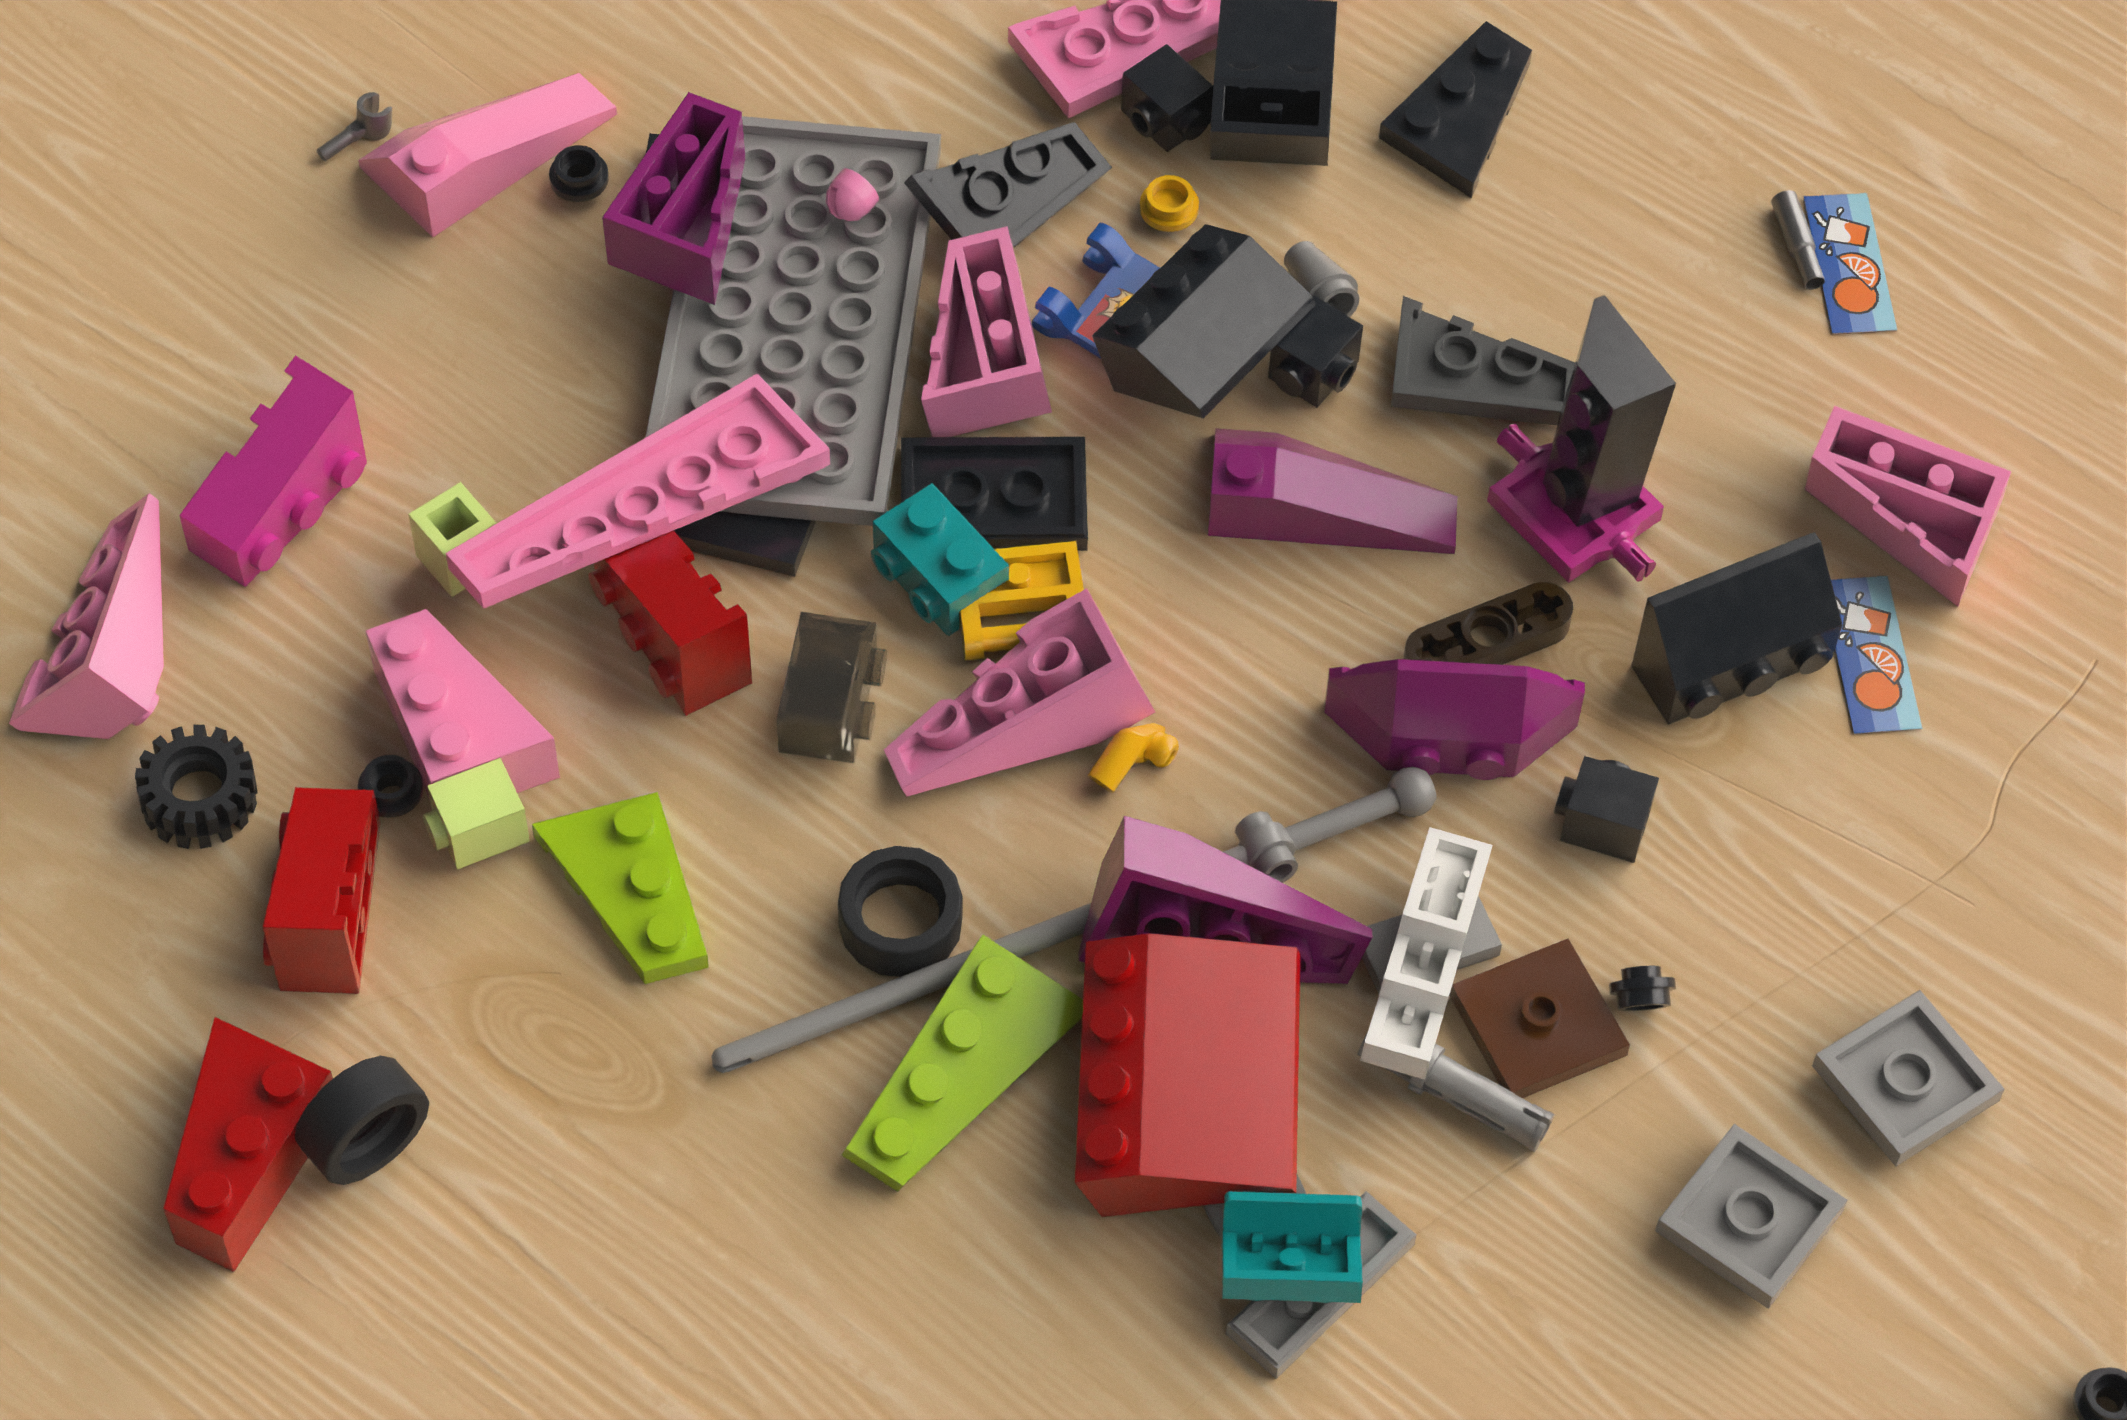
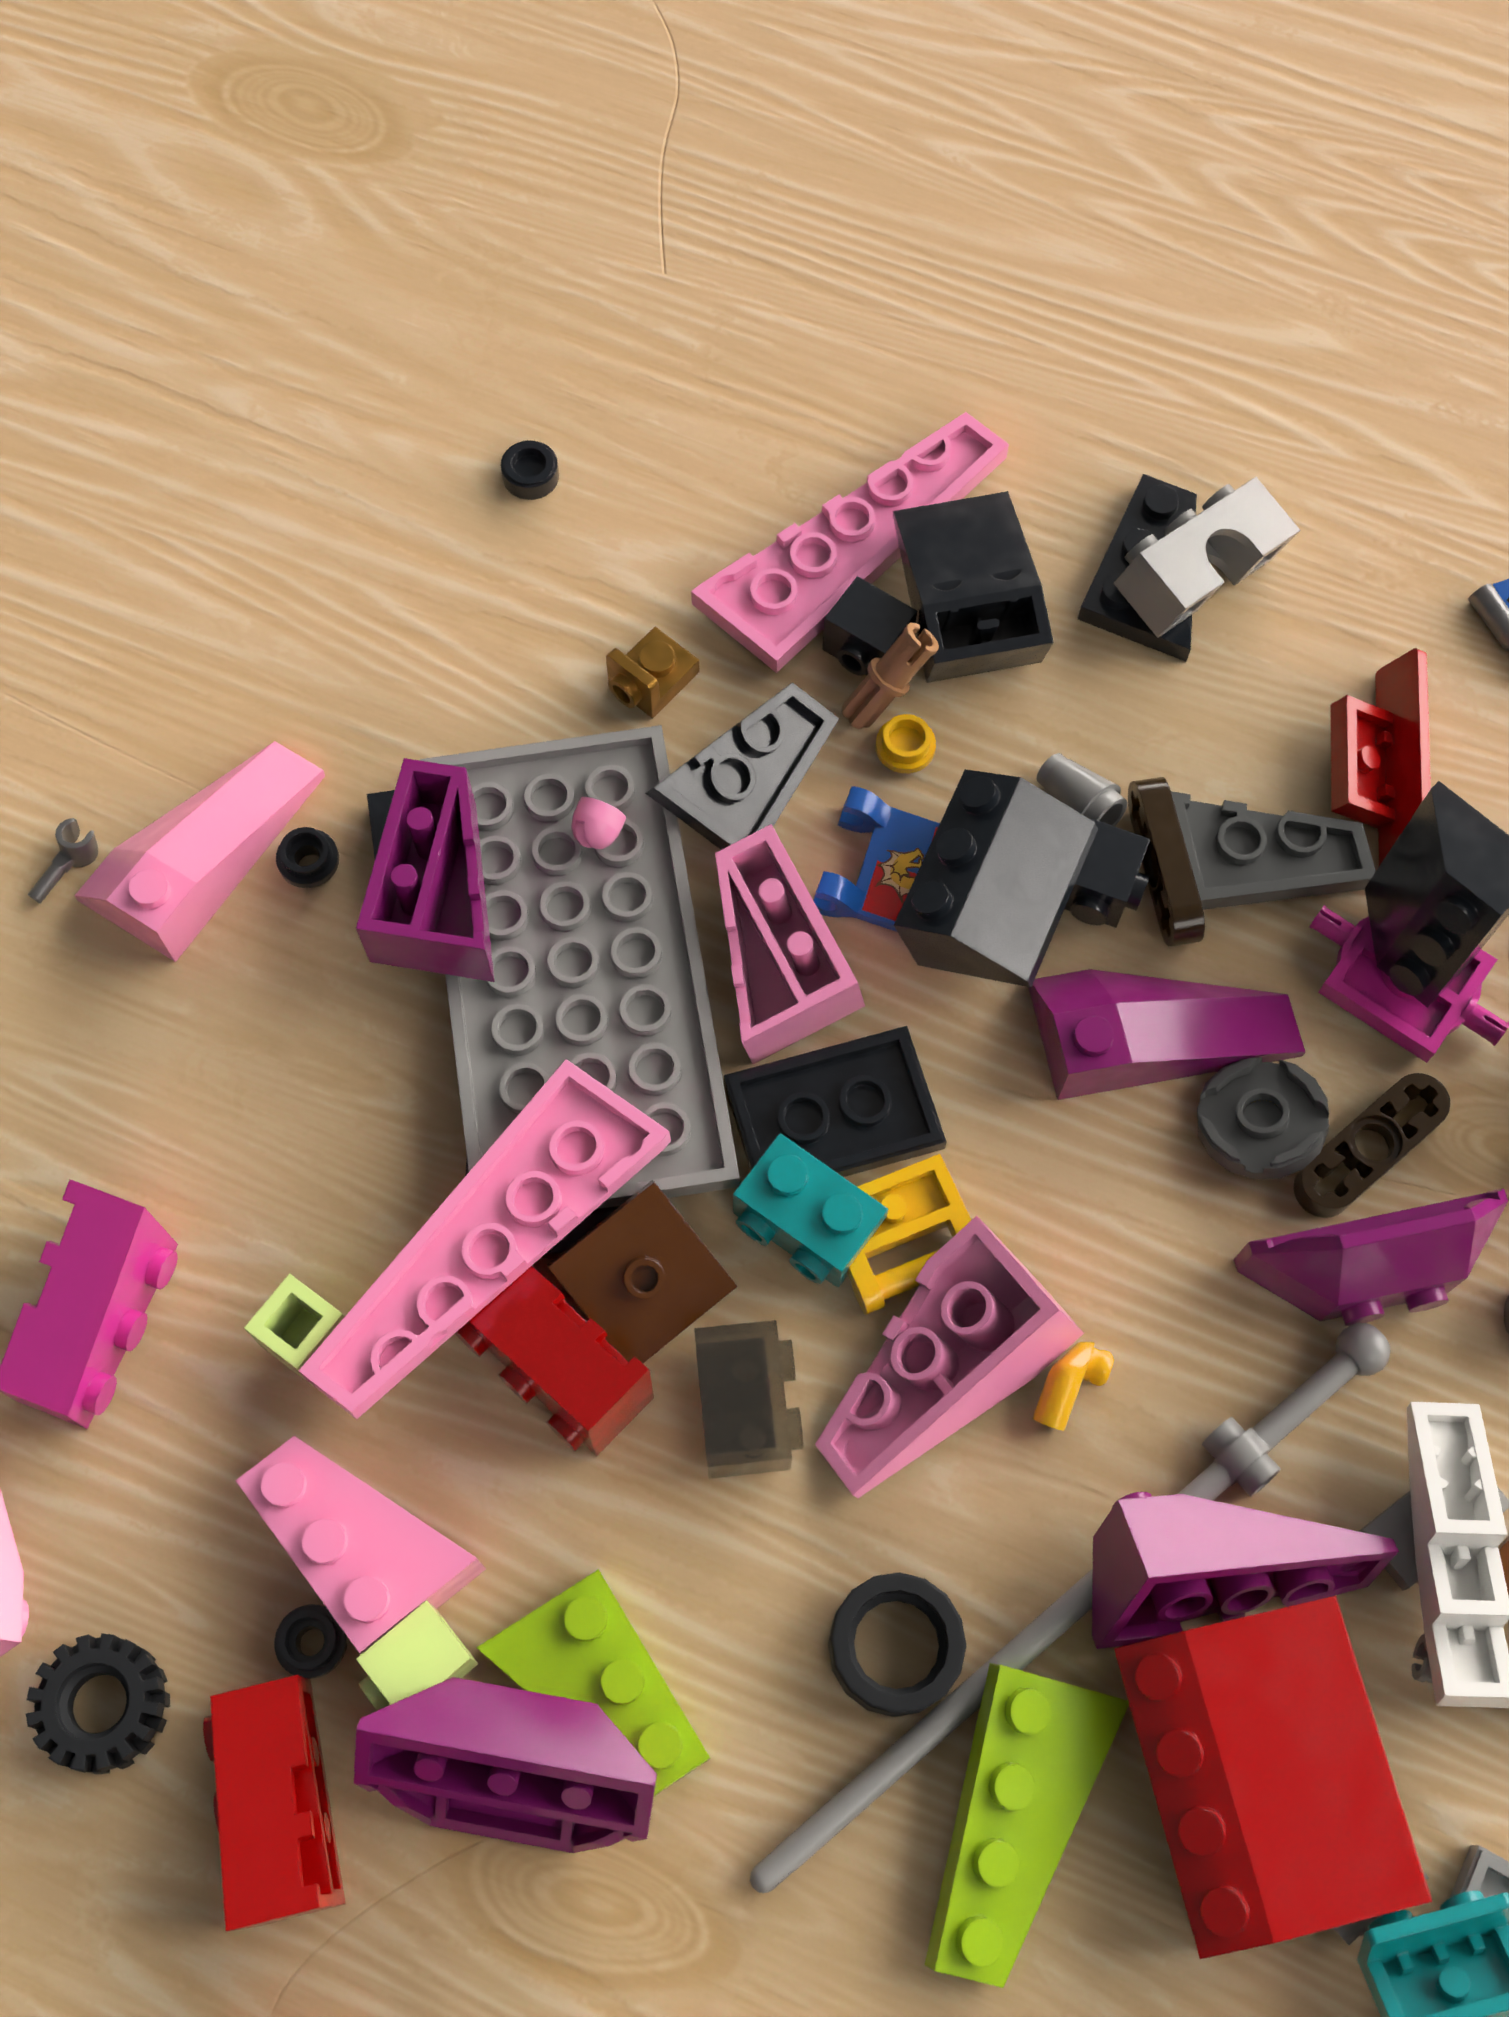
camera: 15 degrees left, 10 degrees up
none -> magenta wedge [353,1677,657,1853]
none -> reddish brown plate [547,1180,738,1363]
none -> pearl gold bracket [606,626,700,719]
none -> medium nougat axle [841,622,939,729]
none -> arch [1113,477,1300,638]
none -> dark brown beam [1128,777,1205,946]
none -> dark grey tile [1197,1057,1329,1179]
none -> red bracket [1330,648,1431,866]

